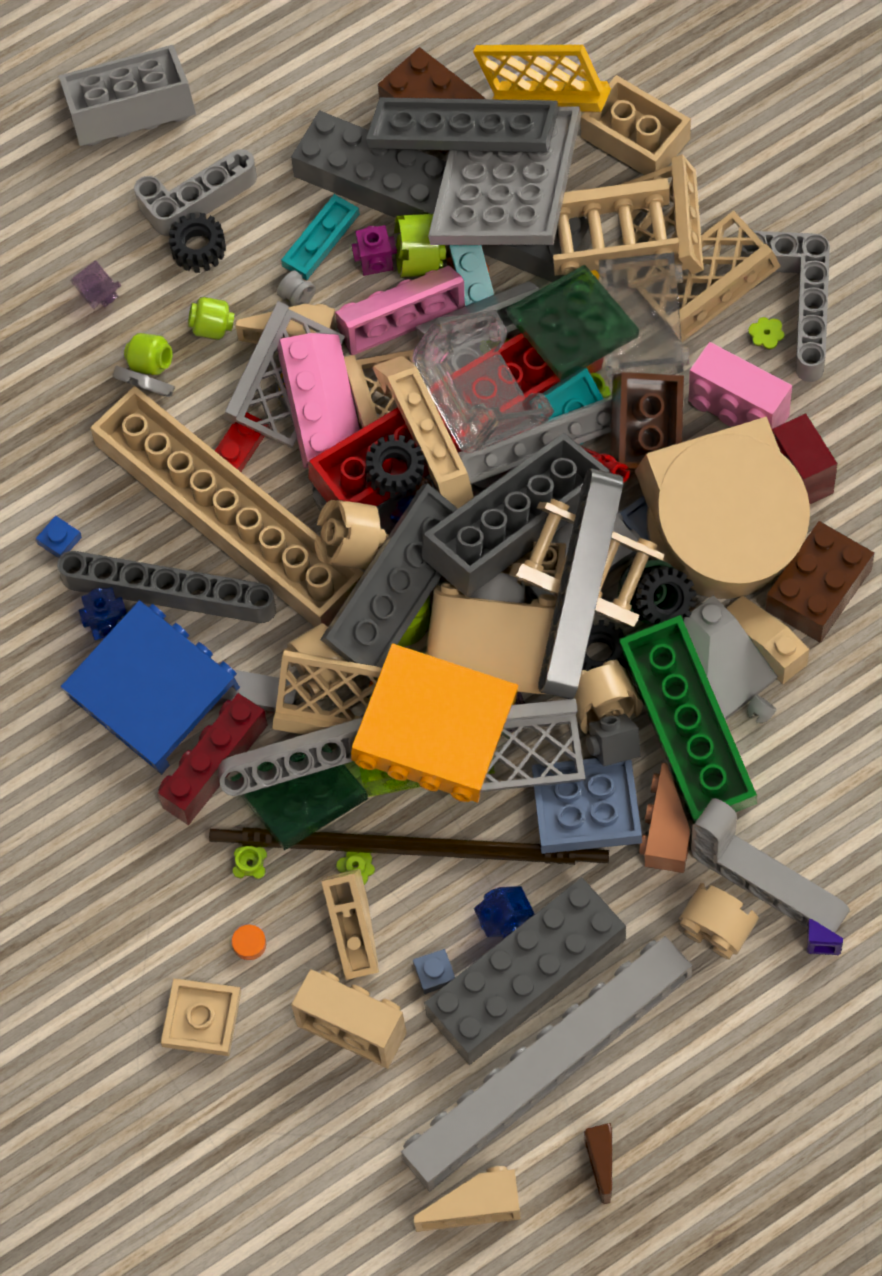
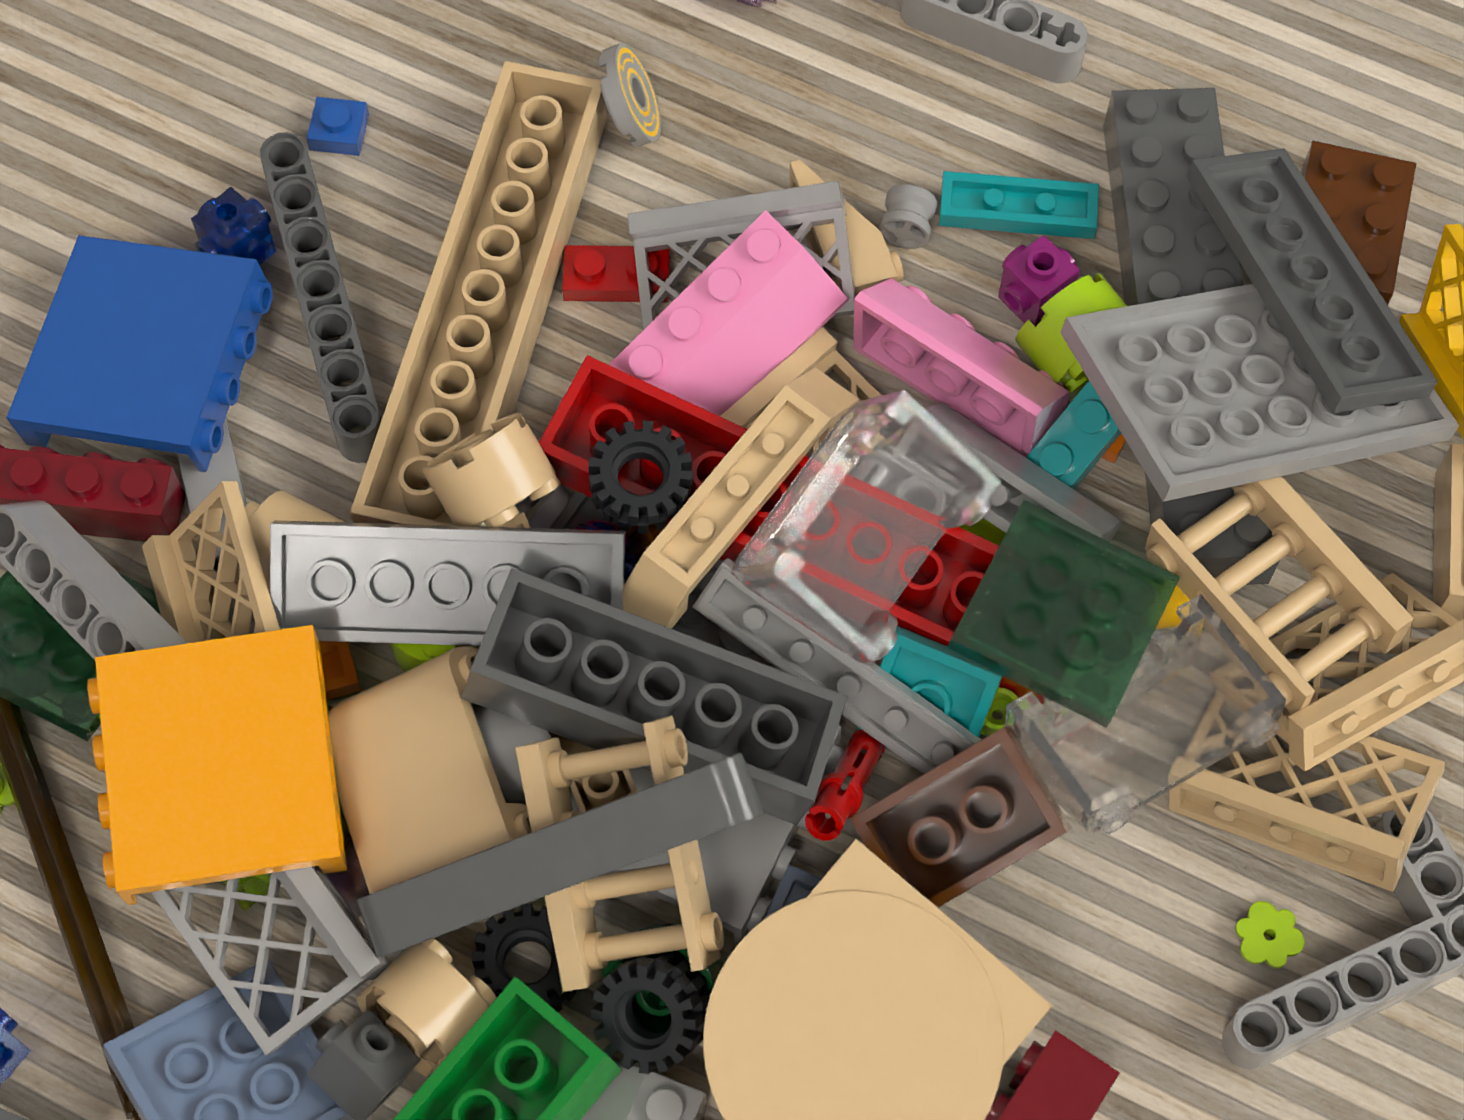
camera: 55 degrees right, 0 degrees up
lime head [124,333,173,375] -> none
black tyre [169,213,226,273] -> none
lime head [188,297,235,340] -> none
bright pink brick [688,342,792,429] -> none

